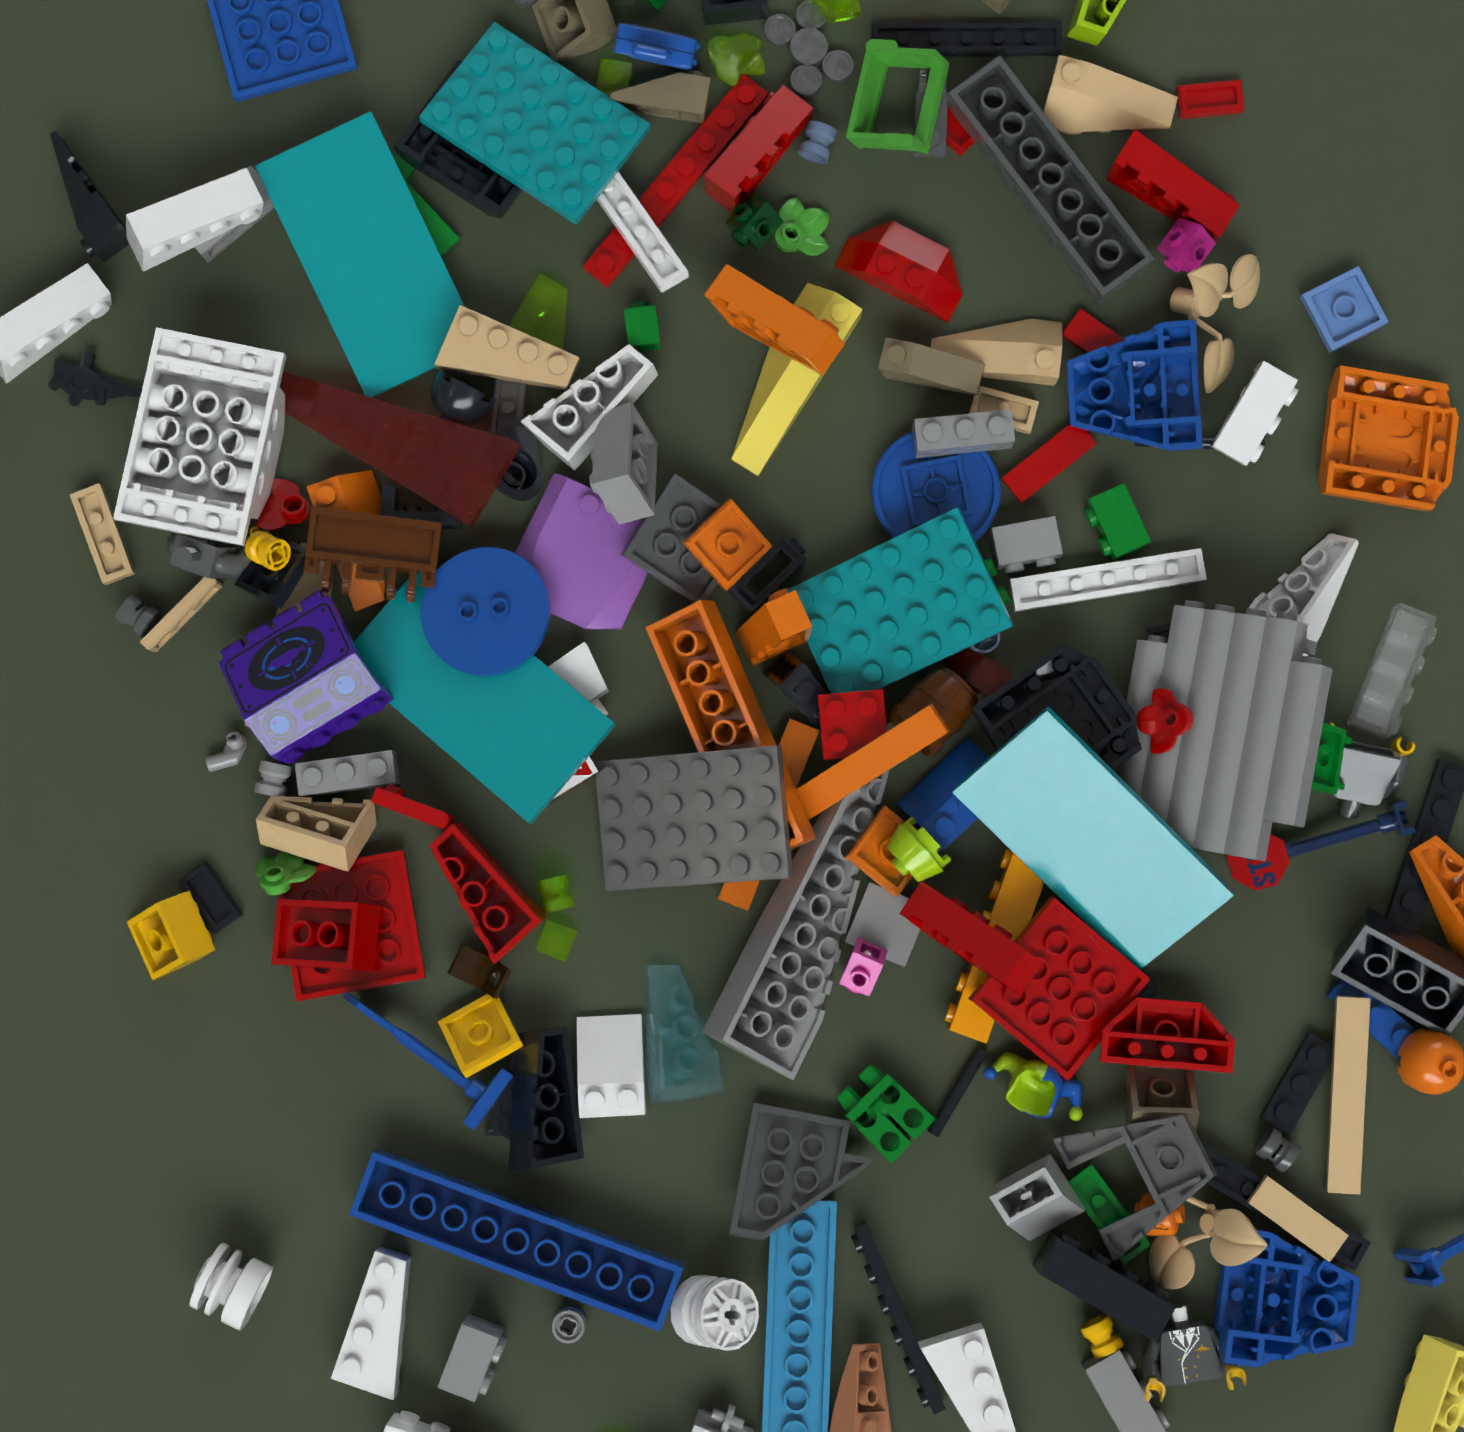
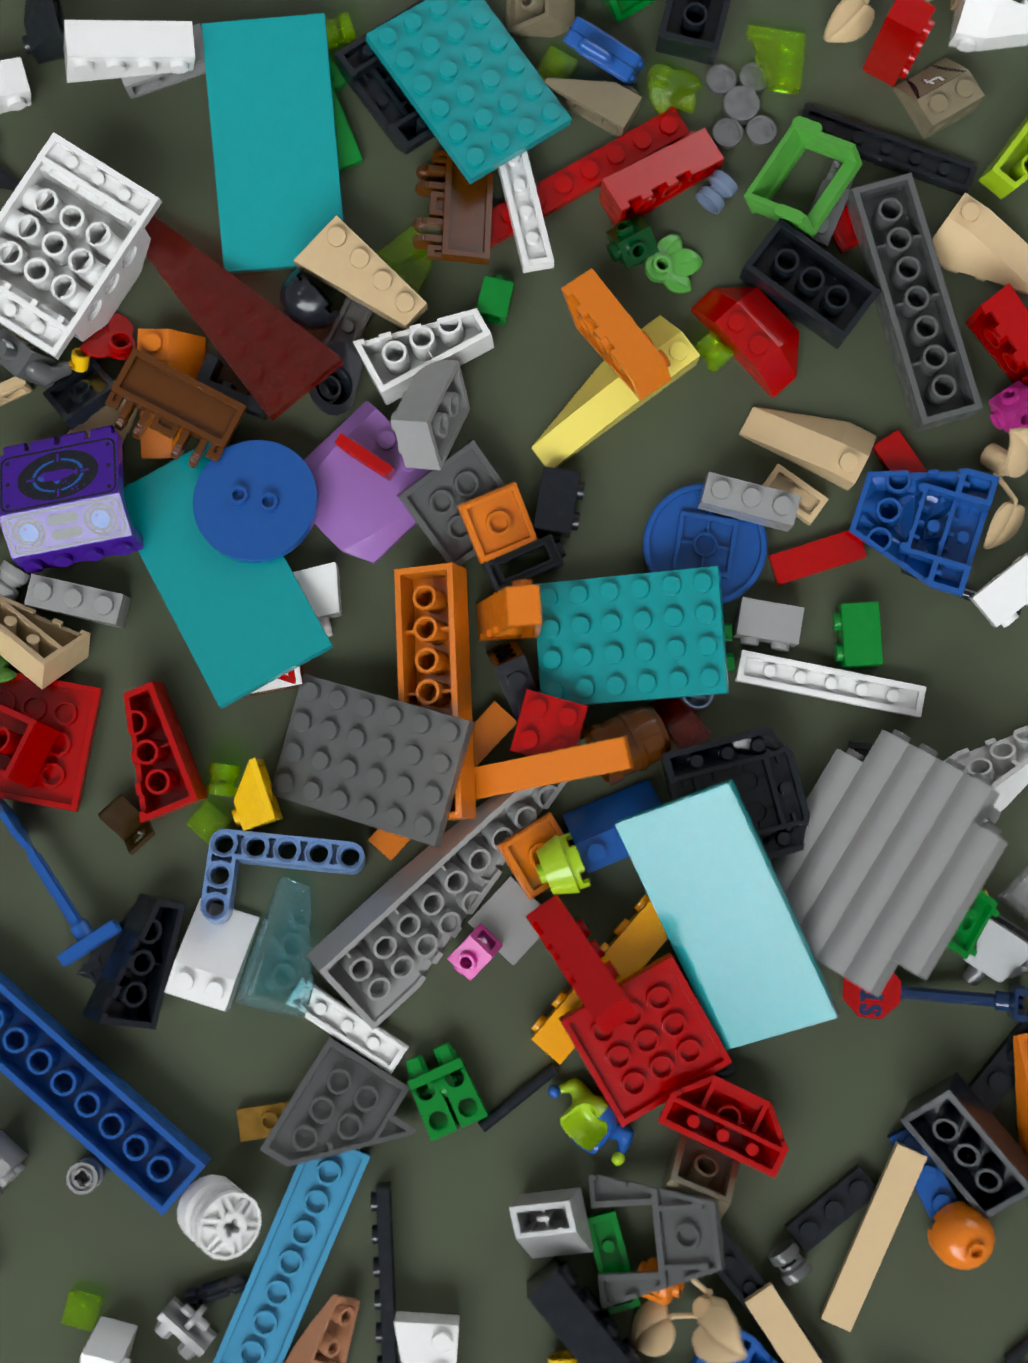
camera: 15 degrees right, 0 degrees up
yellow wheel [245,531,291,571] -> none
red container [371,784,456,830] -> none
yellow plate [438,994,524,1078] -> none
dark tan slope [878,338,985,396] -> none
red plate [1136,688,1193,754] -> none
none -> black axle [184,1272,247,1308]
none -> medium blue beam [200,829,366,924]
none -> yellow slope [232,758,283,831]
none -> pearl gold plate [236,1100,290,1142]
none -> white tile [285,977,409,1074]
none -> clear neon green wheel [326,11,357,50]
none -> red tile [335,433,397,481]
none -> reddish brown hinge [412,150,493,265]
none -> black brick [534,466,585,538]
none -> clear neon green wheel [694,330,735,374]
none -> black brick [739,218,881,350]

